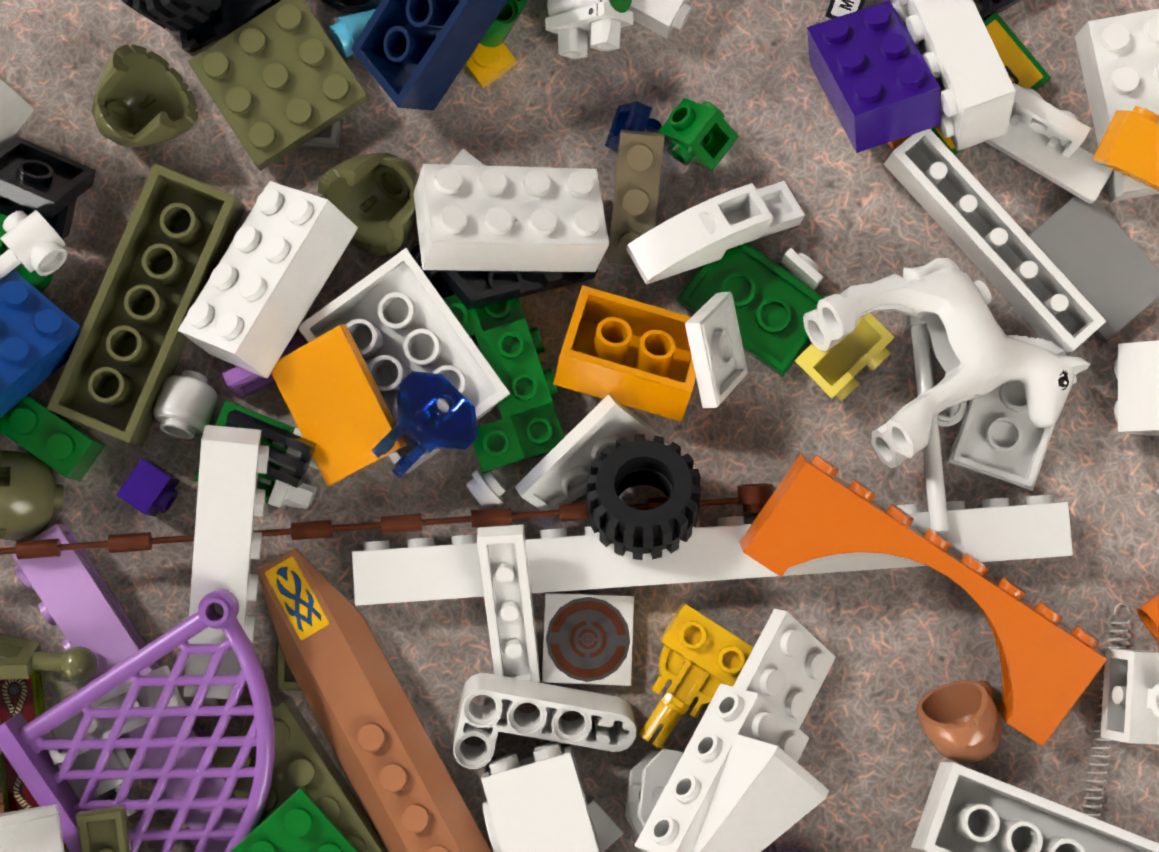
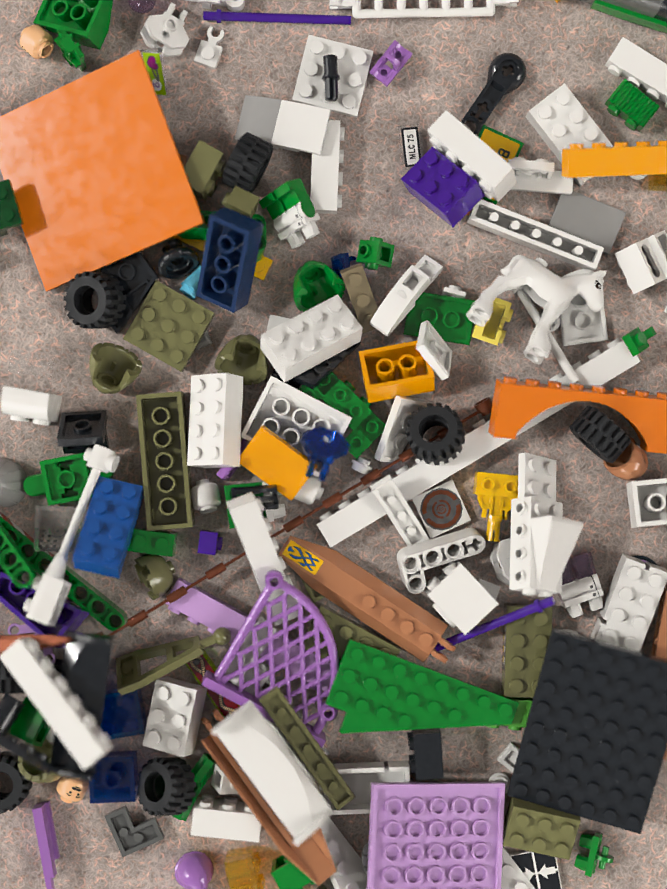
camera: 30 degrees left, 5 degrees up
none -> green hair [293,260,345,312]
none -> white head [293,475,324,505]
none -> black tyre [569,406,631,463]
none -> green plate [622,326,657,357]

